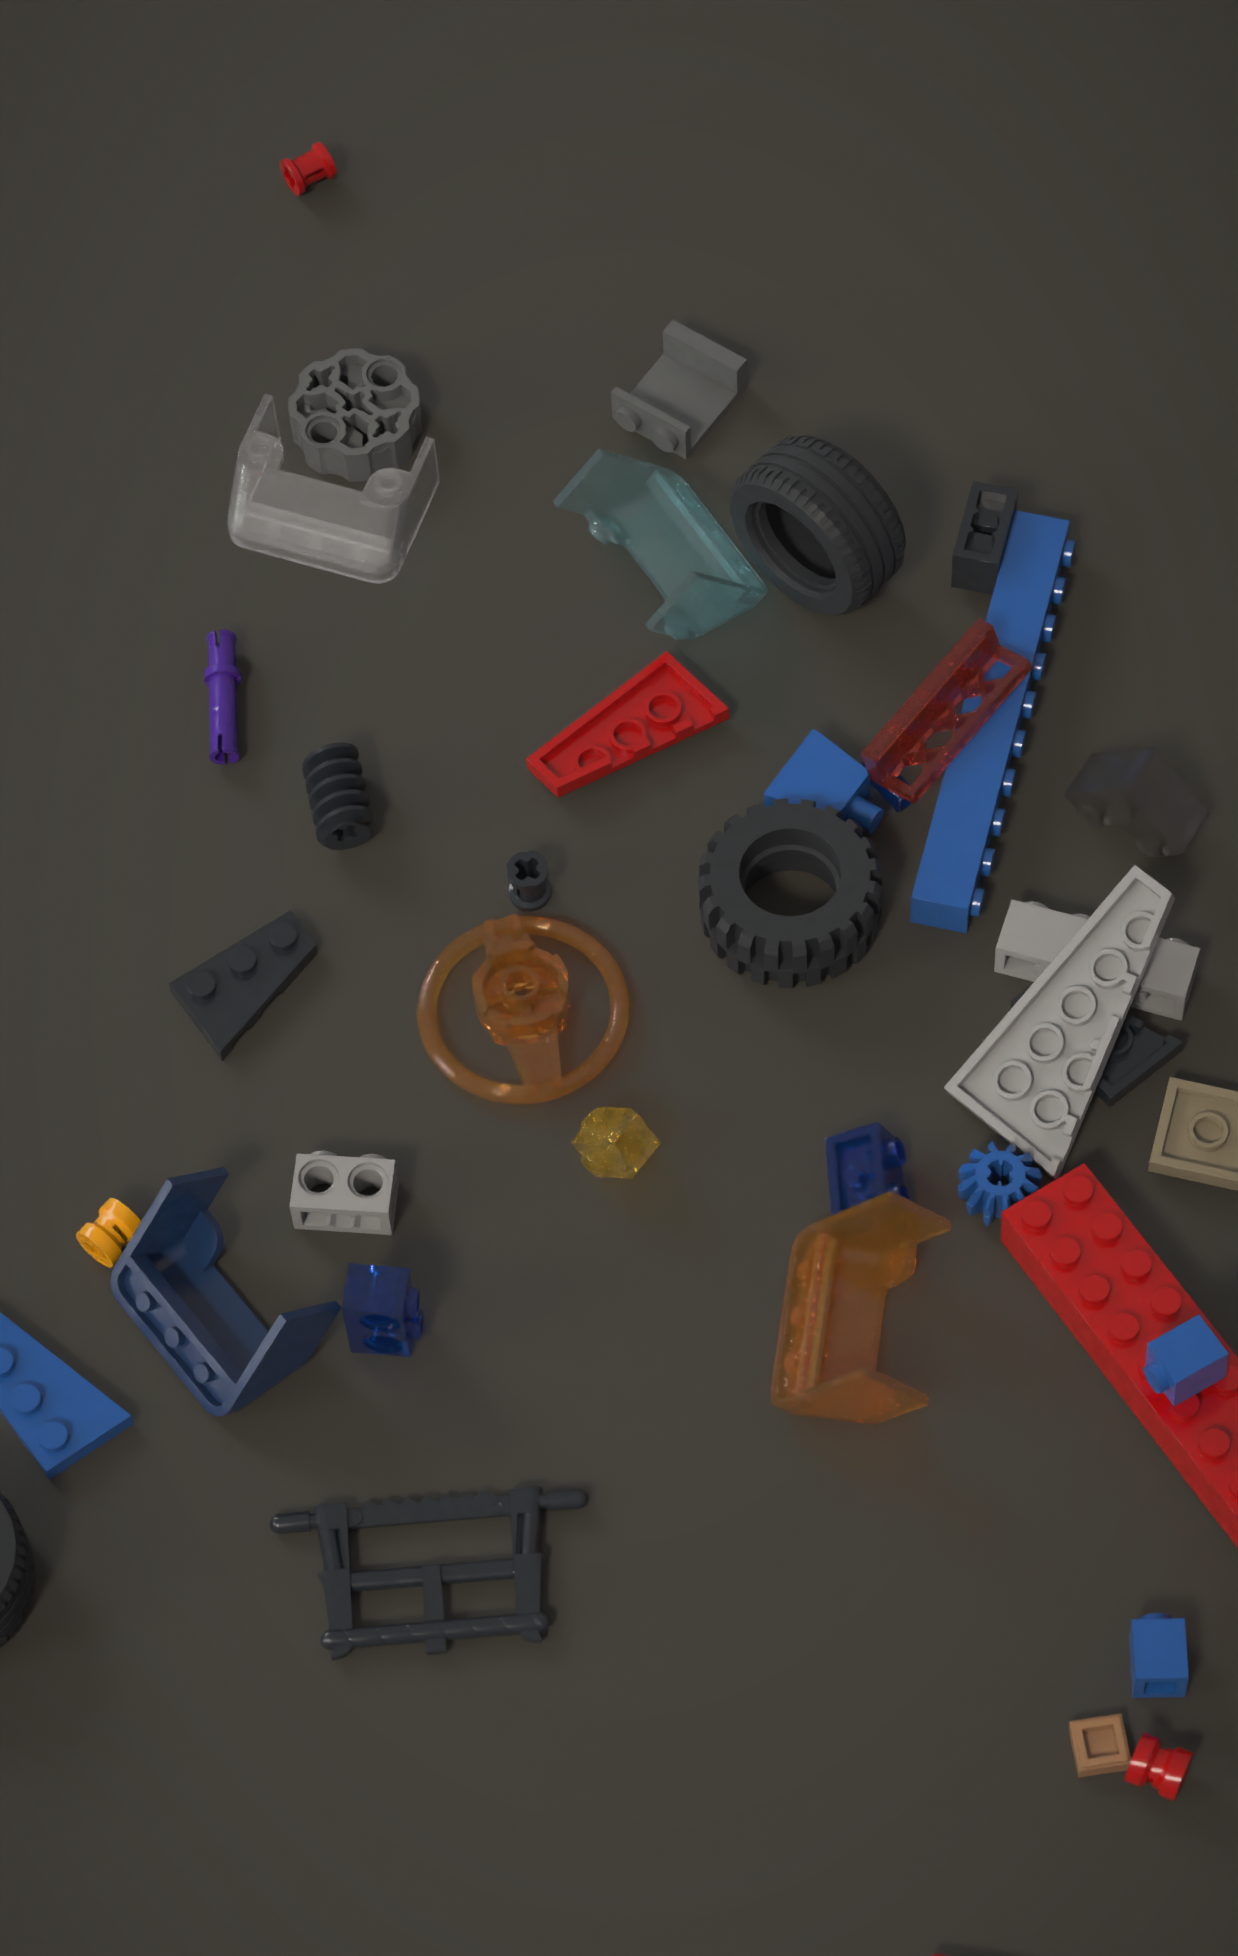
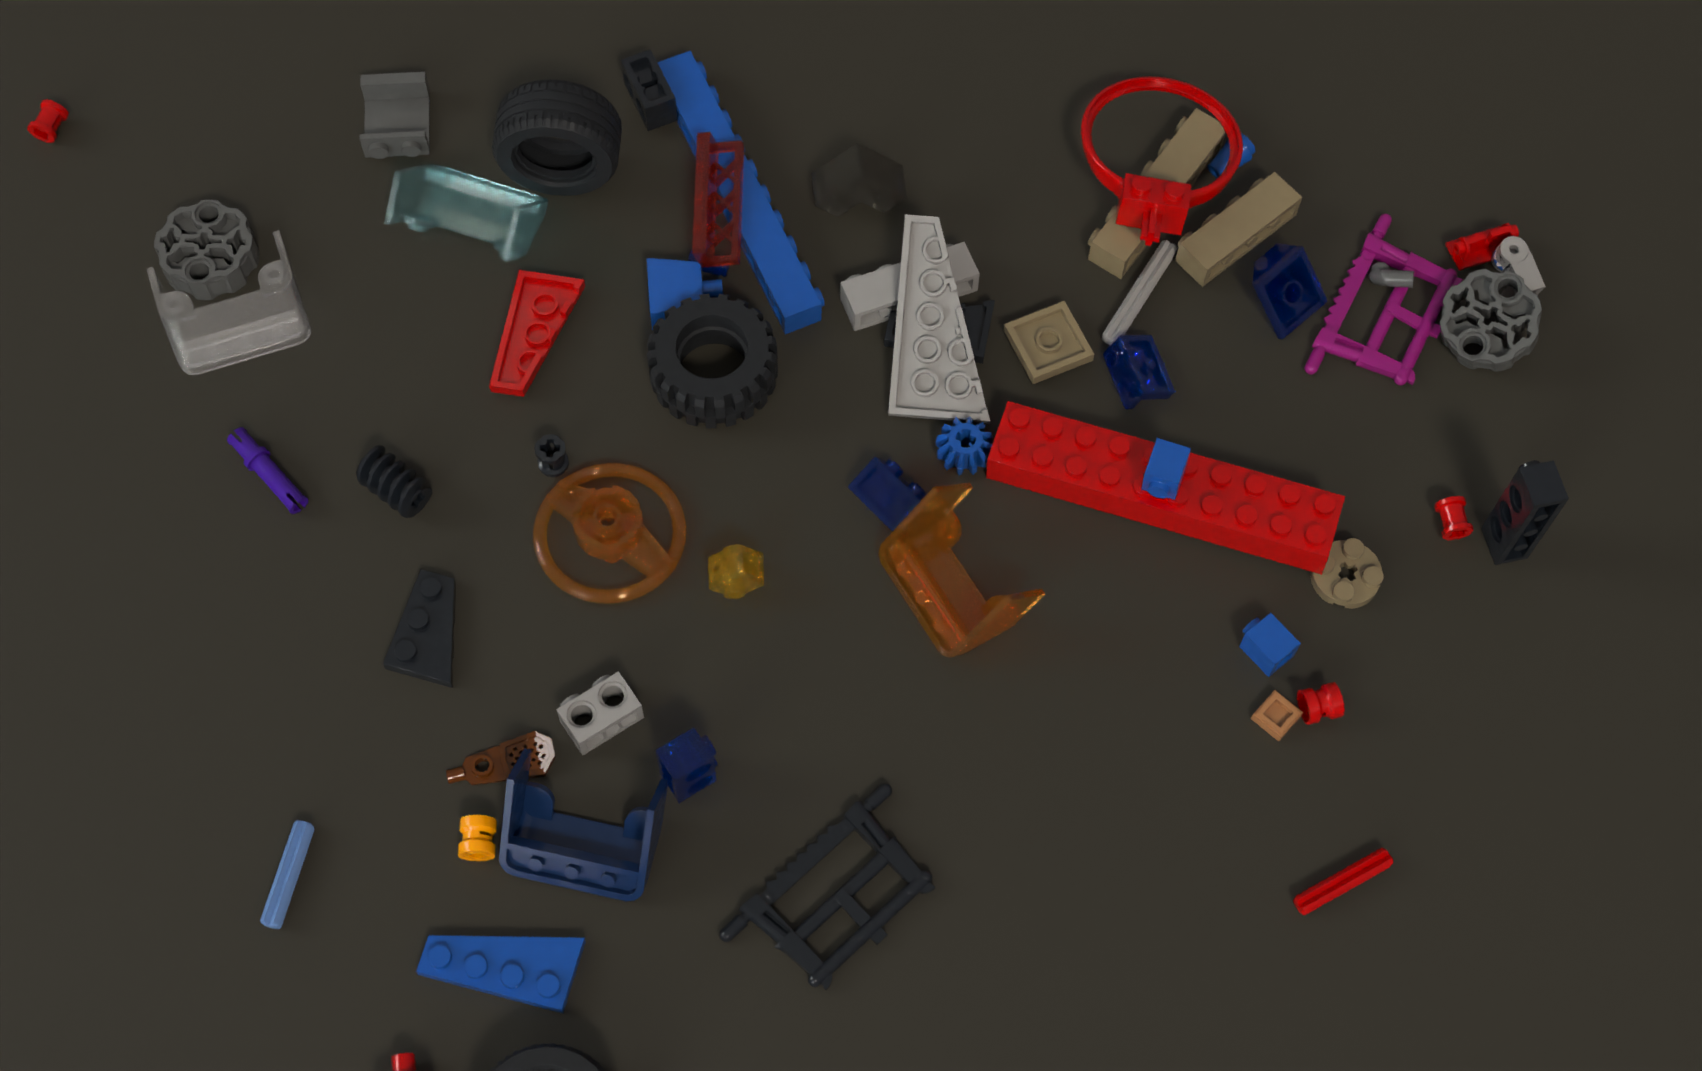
camera: 45 degrees left, 5 degrees up
none -> reddish brown piece [446,731,556,785]

